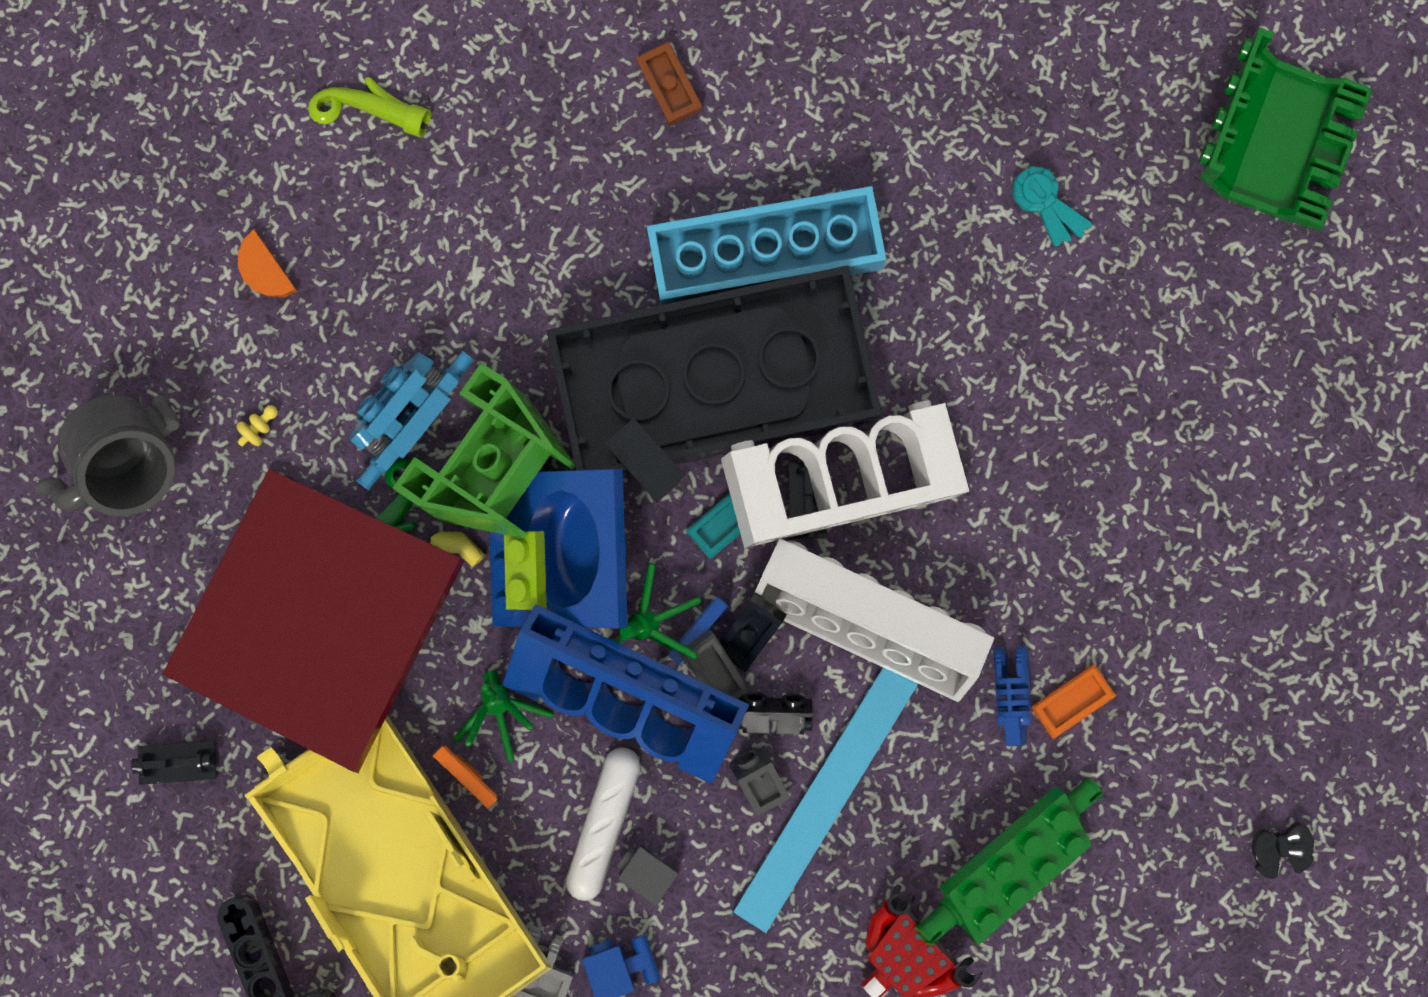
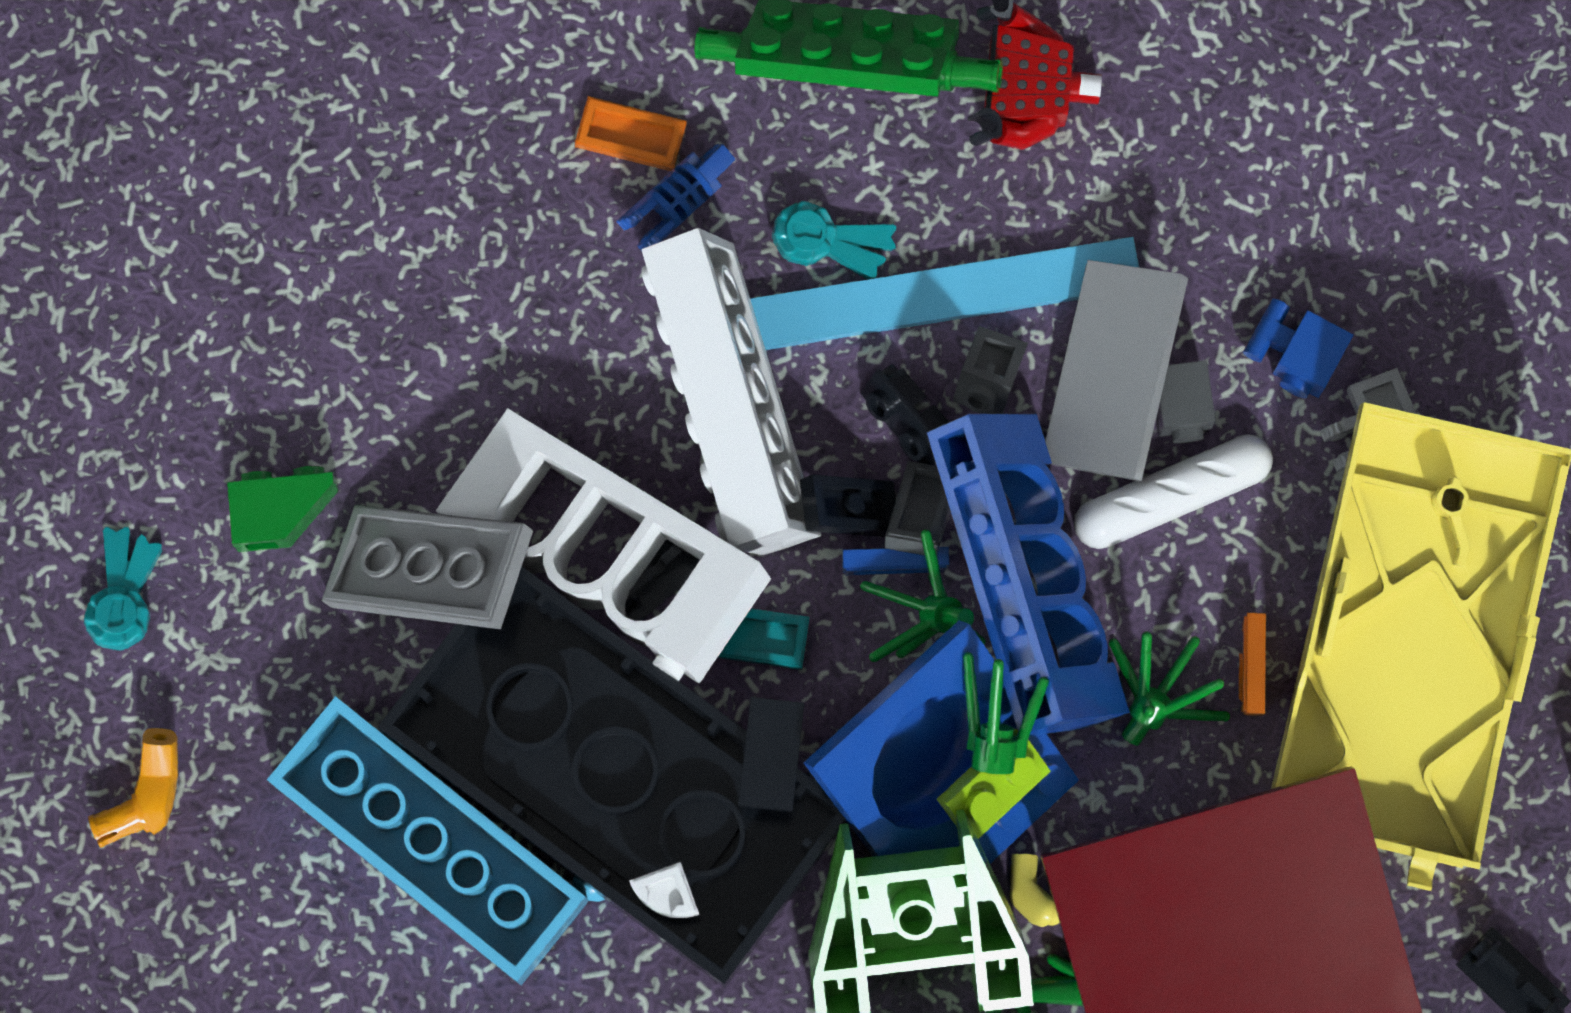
camera: 135 degrees left, 5 degrees down
none -> light orange arm [88,728,178,848]
none -> green slope [227,466,339,553]
none -> light grey tile [321,505,533,629]
none -> white tile [629,862,699,918]
none -> teal piece [772,201,896,280]
none -> green plant [963,652,1049,774]
none -> light grey tile [1045,260,1188,481]

